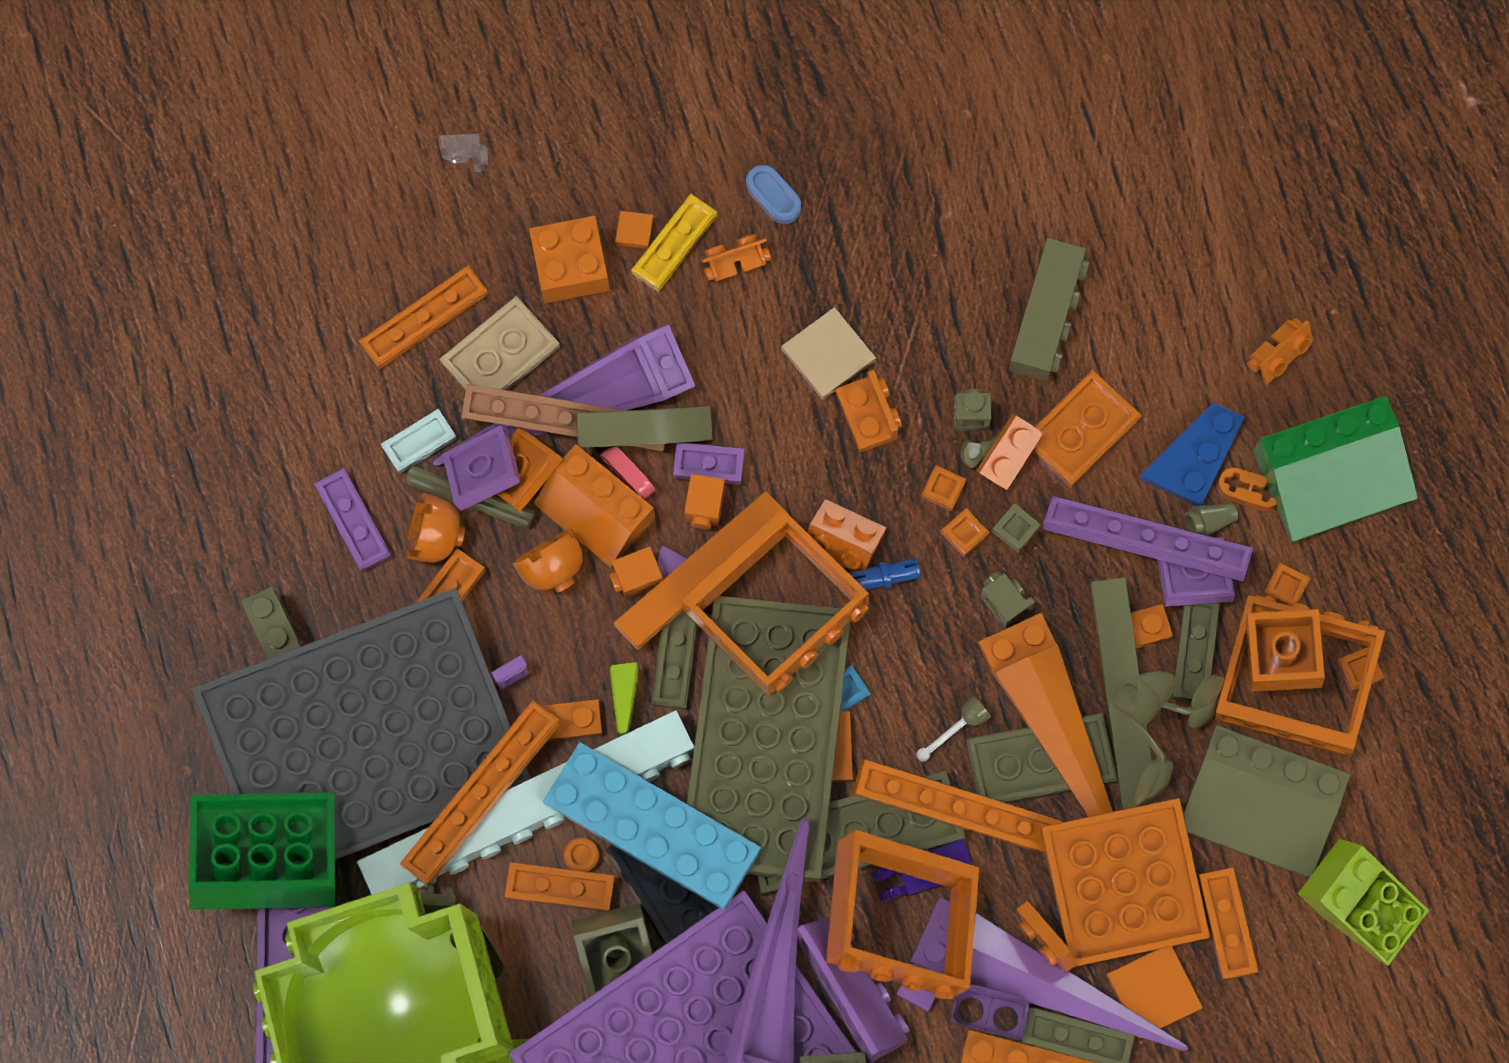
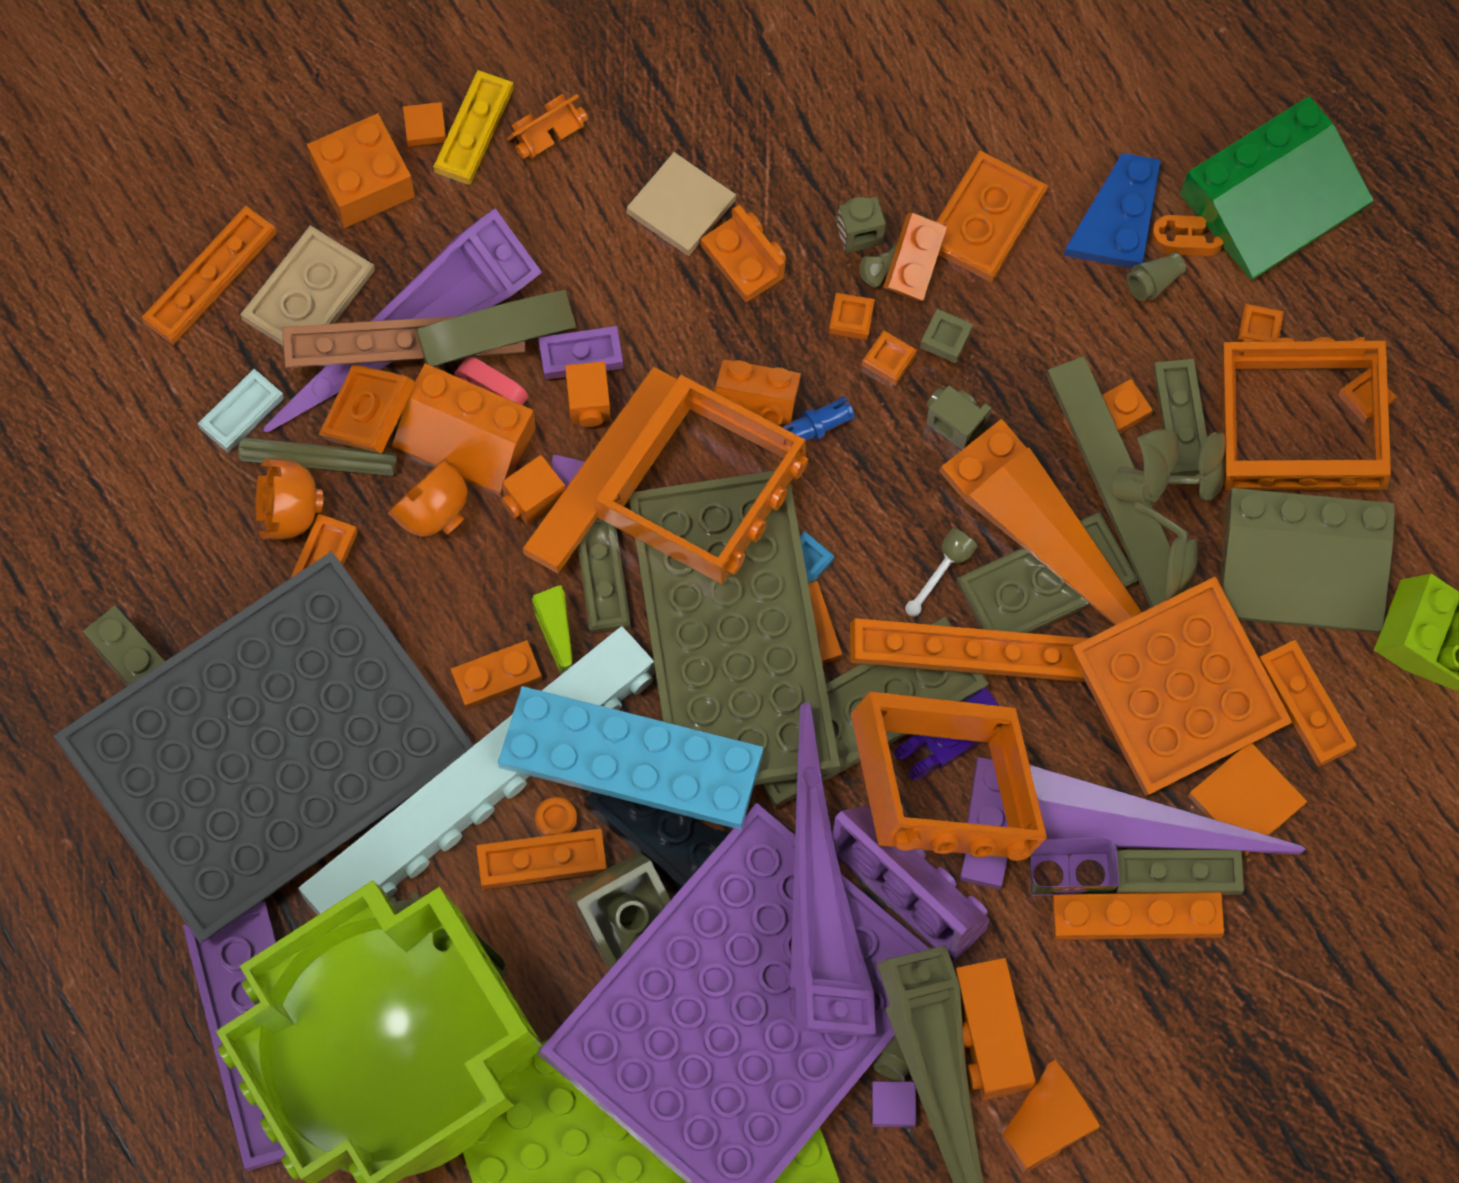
camera: 20 degrees left, 5 degrees down
green slope [188,792,335,910] -> none
medium lavender tile [314,468,392,573] -> none
orange tile [399,700,561,887] -> none
clear bracket [439,134,489,176] -> none
medium lavender plate [442,425,521,511] -> none
medium lavender tile [491,655,530,690] -> none
medium blue tile [746,165,801,224] -> none
olive brick [1008,238,1089,382] -> none
orange plate [1017,901,1076,973] -> none
medium lavender tile [1043,496,1253,582] -> none
medium lavender tile [1156,538,1235,607] -> none
orange brick [1246,609,1325,692] -> none
orange hinge [1247,318,1313,385] -> none

